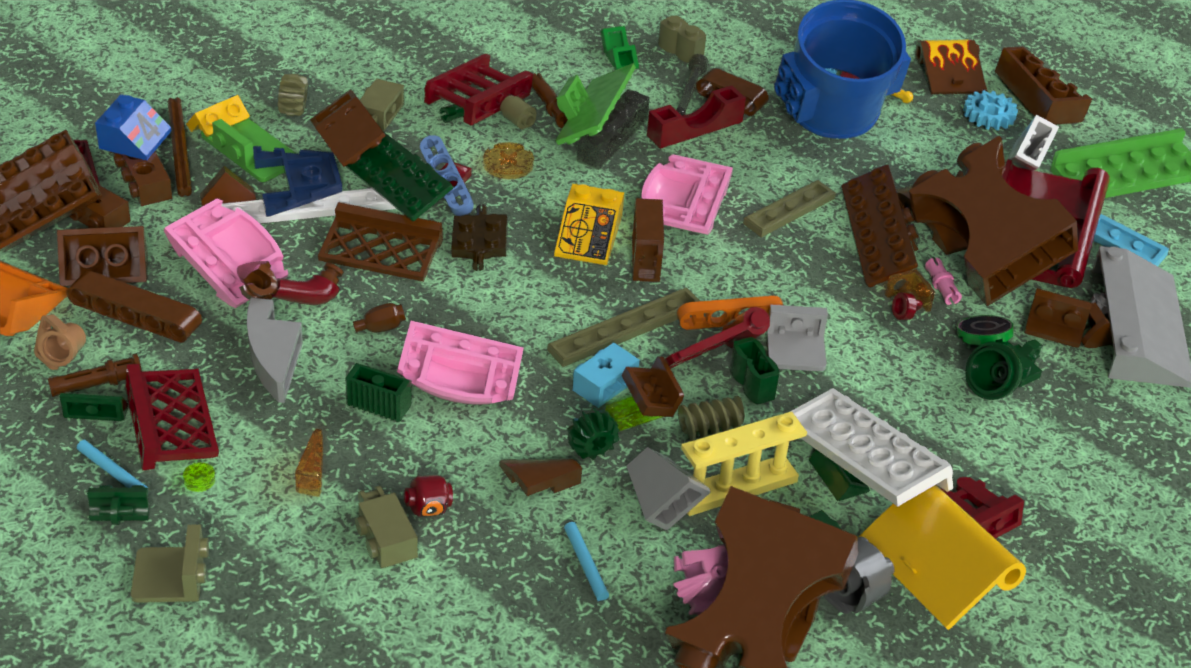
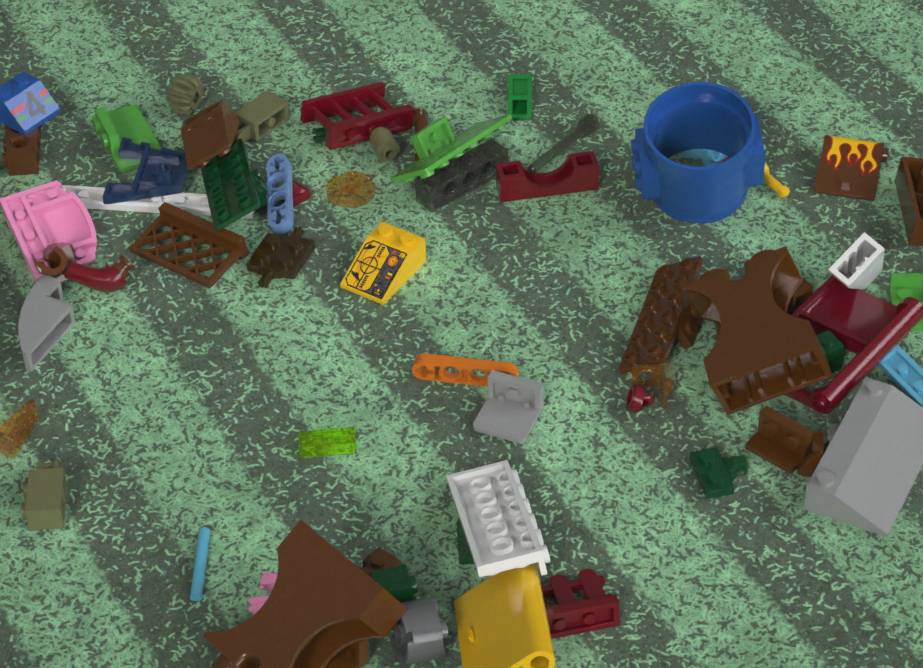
camera: 25 degrees right, 0 degrees up
reddish brown axle [167,97,192,197] -> none
yellow bracket [186,95,250,137] -> none
reddish brown slope [200,166,256,206] -> none
dark green brick [345,363,412,423] -> none
reddish brown plant [353,303,406,333] -> none
bright pink slope [397,321,524,405] -> none
dark red head [404,475,453,517] -> none
reddish brown slope [499,458,582,496] -> none
olive tile [547,287,700,367] -> none
dark green gear [567,408,620,460] -> none
medium azure brick [573,343,640,408] -> none
reddish brown bracket [621,356,684,417] -> none
light grey slope [626,447,711,530] -> none
reddish brown window [632,198,664,282] -> none
bright pink slope [641,154,733,235] -> none
olive brick [658,15,706,64] -> none
dark red piece [665,307,770,369] -> none
olive piece [678,396,745,441] -> none
light yellow fence [681,411,807,516] -> none
reddish brown beam [696,68,769,116] -> none
dark green brick [730,337,779,405] -> none
olive tile [743,180,836,237] -> none
bright pink pin [925,257,962,305] -> none
tile [957,315,1014,346] -> none
medium azure gear [963,90,1018,130] -> none
dark green piece [965,342,1023,400] -> none

